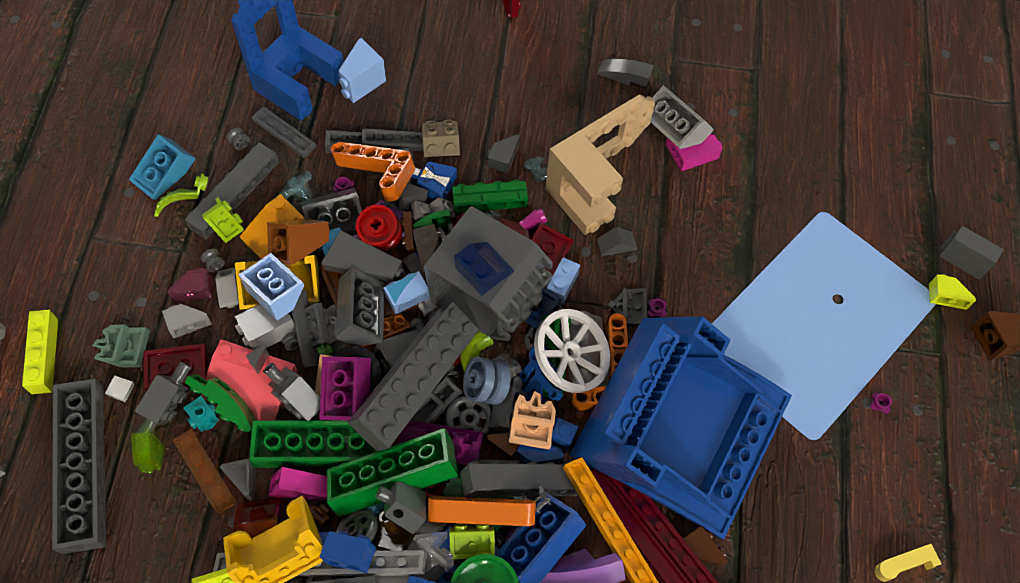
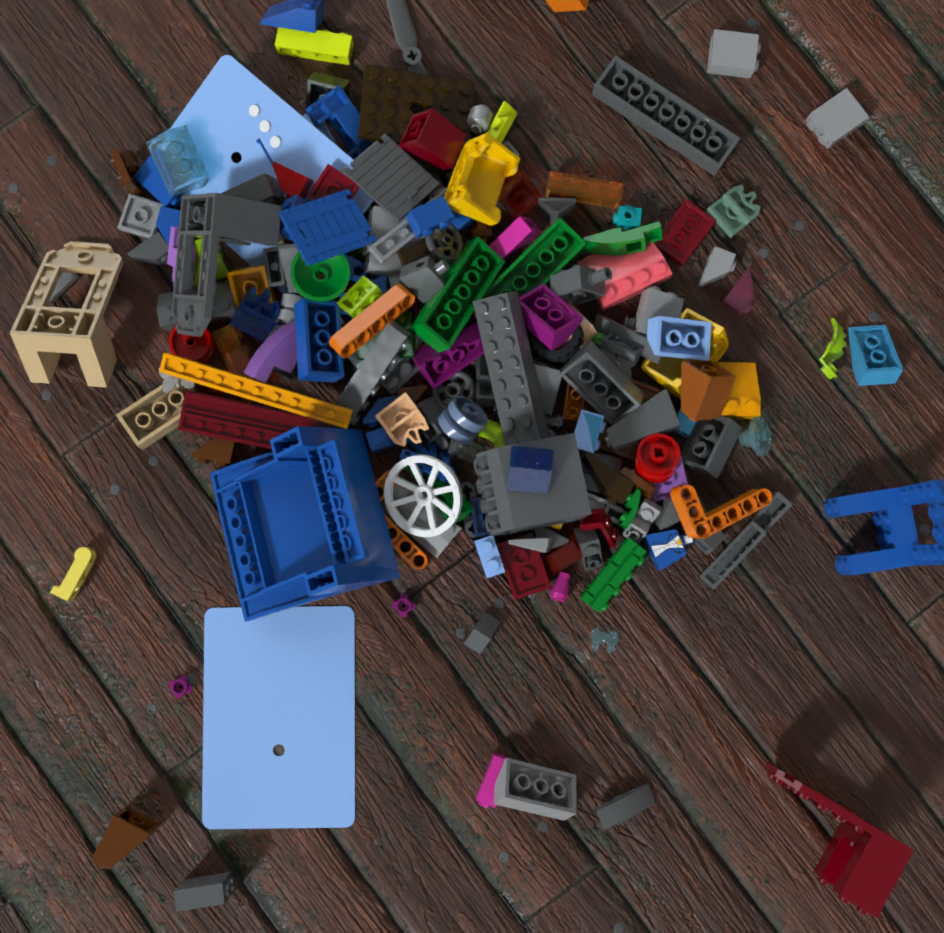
camera: 140 degrees right, 20 degrees up
neon yellow brick [22,310,58,394] -> none
white tile [105,376,135,402] -> none
clear neon green slope [131,433,165,473] -> none
dark grey brick [135,361,192,440] -> none
dark grey brick [185,142,279,240] -> none
dark grey wheel [200,249,225,273] -> none
lime bracket [202,197,244,243] -> none
light grey slope [215,268,239,308] -> none
dark grey wheel [226,127,250,150] -> none
dark grey slope [246,345,269,374] -> none
dark grey tile [251,106,317,159] -> none
magenta plate [333,177,354,192] -> none
light blue slope [339,38,386,103] -> none
clear slope [413,532,454,571] -> none
dark tan bracket [422,120,460,157] -> none
dark grey slope [486,134,520,174] -> none
dark grey piece [522,484,551,514] -> none
tan bracket [545,95,655,235] -> none
dark grey slope [608,288,648,326] -> none
neon yellow slope [929,274,976,310] -> none

